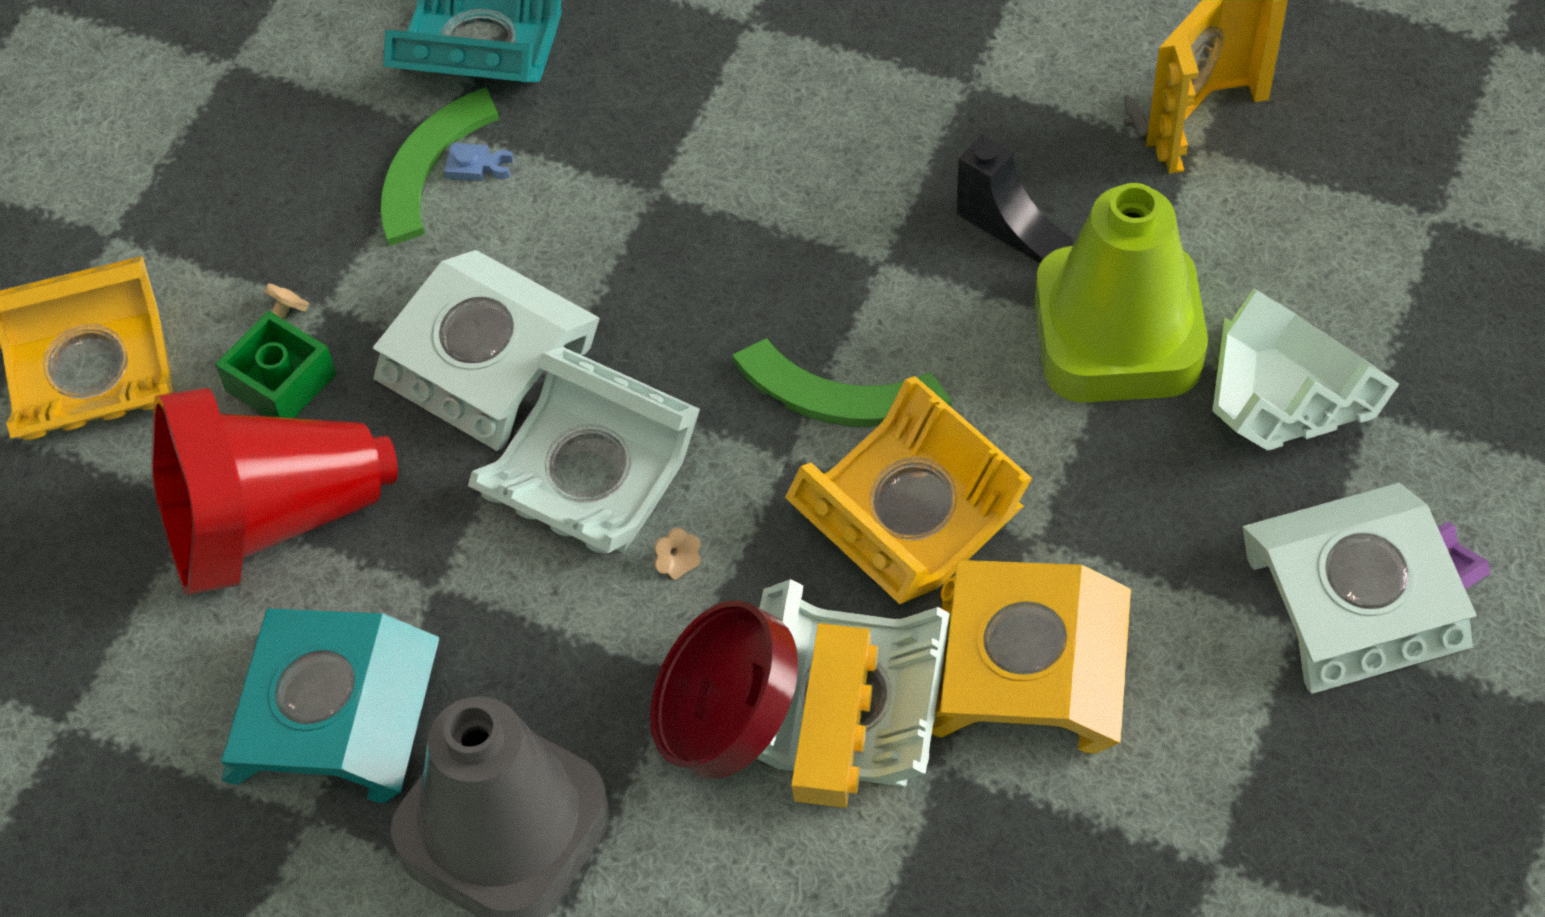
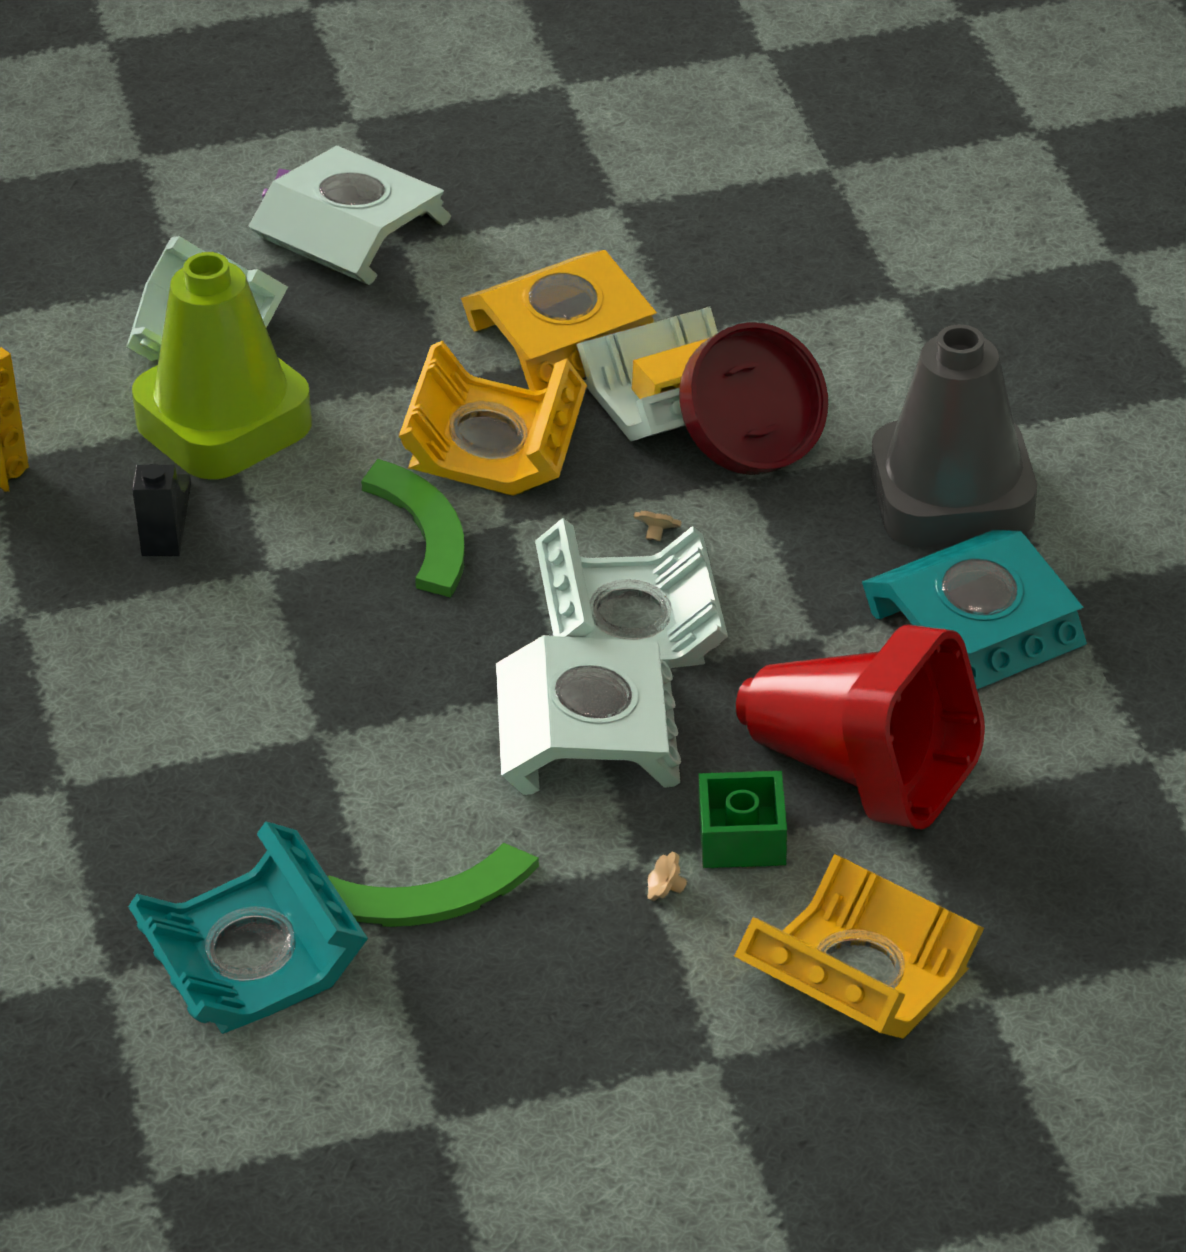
camera: 130 degrees left, 15 degrees down
medium blue plate [444,143,514,181] -> none

